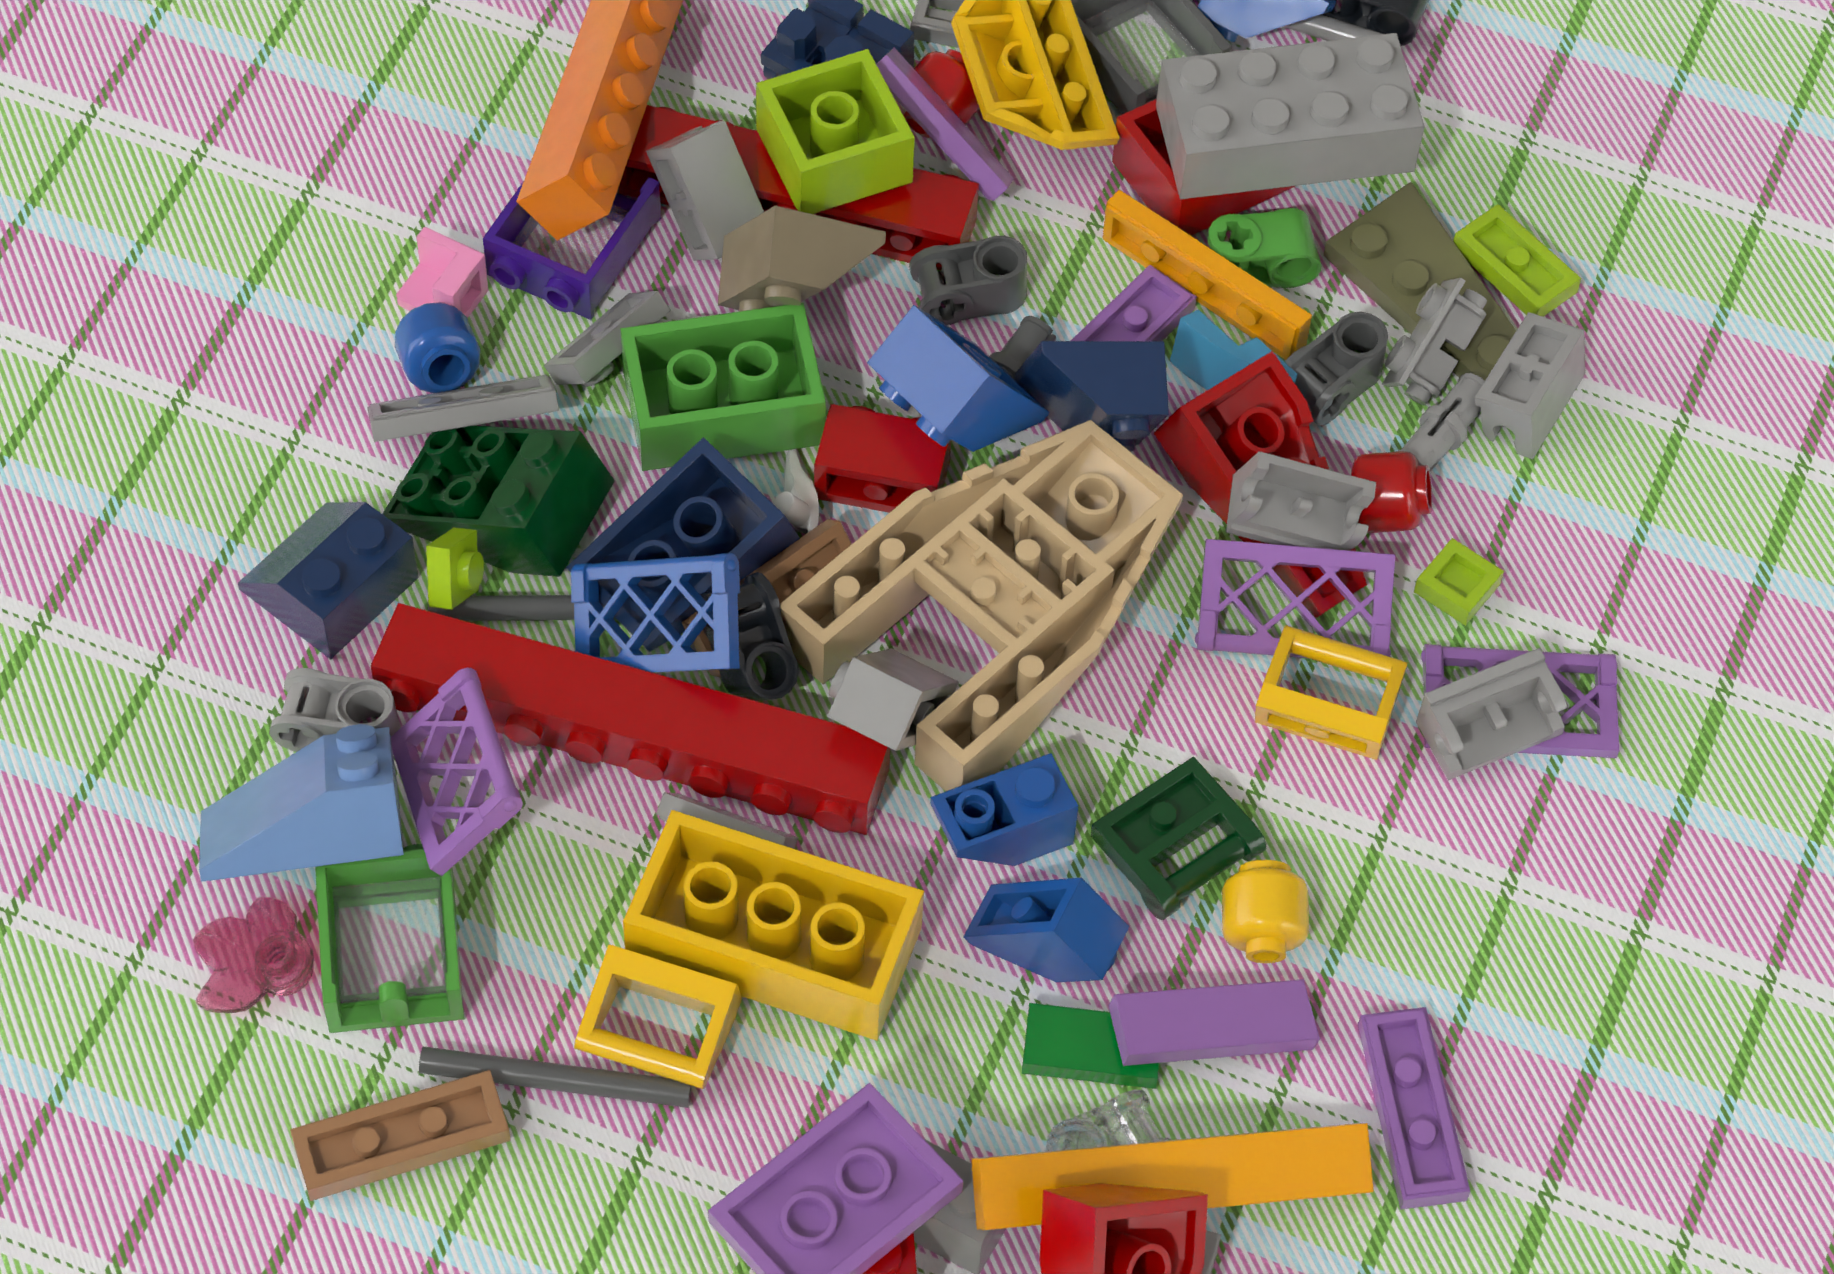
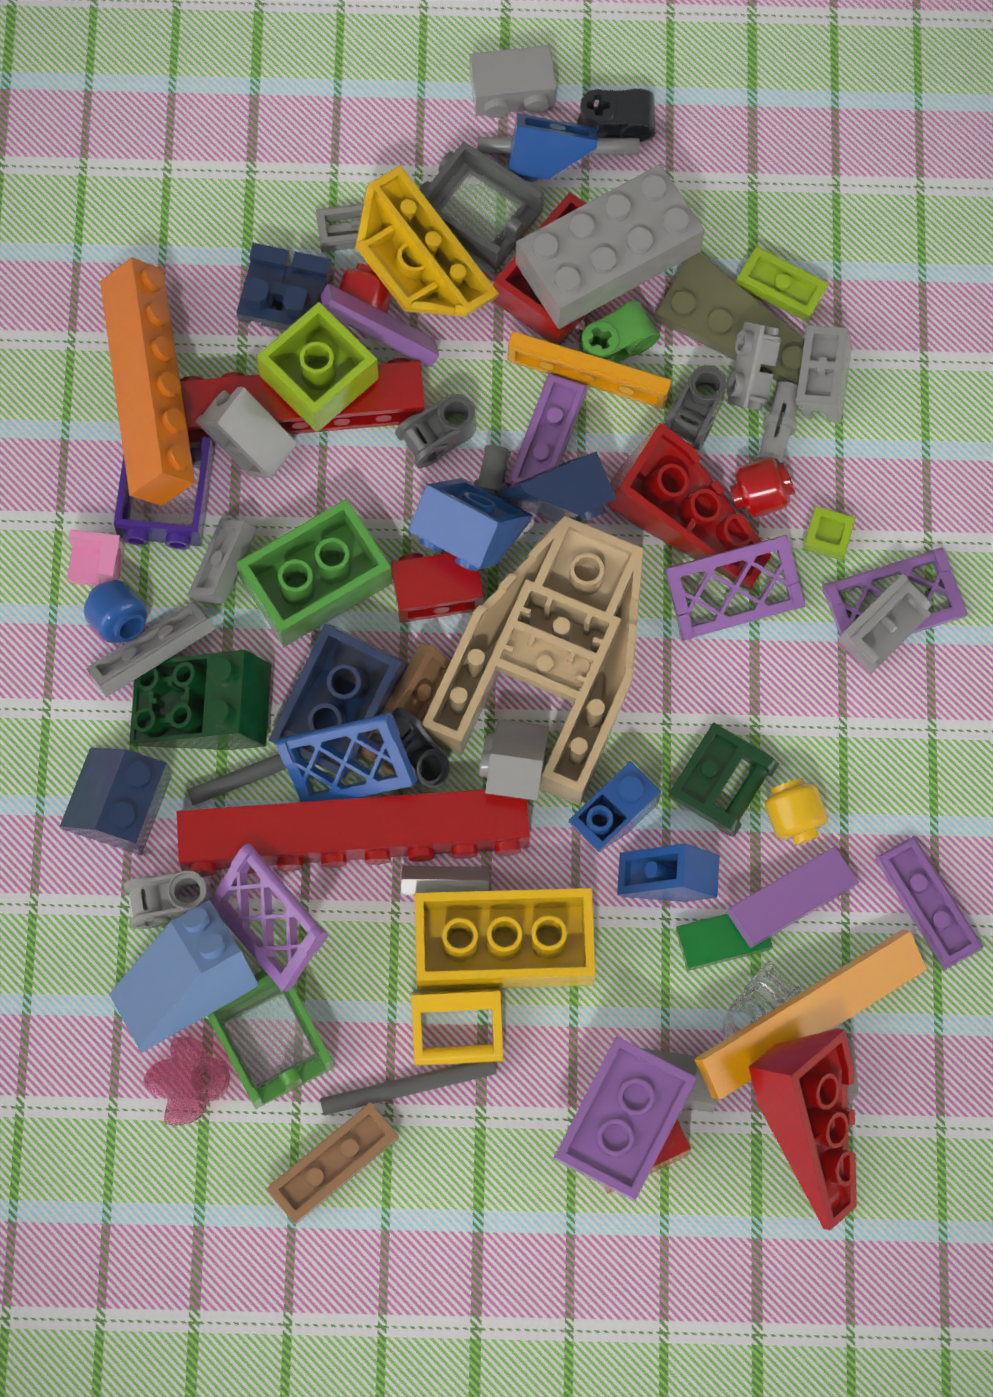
camera: 20 degrees left, 15 degrees up
lime plate [426,527,484,610] -> none
dark tan slope [718,206,886,312] -> none
white bar [773,449,819,534] -> none
dark azure slope [1170,309,1297,390] -> none
light grey hinge [1226,452,1376,551] -> none
yellow tile [1255,625,1408,760] -> none

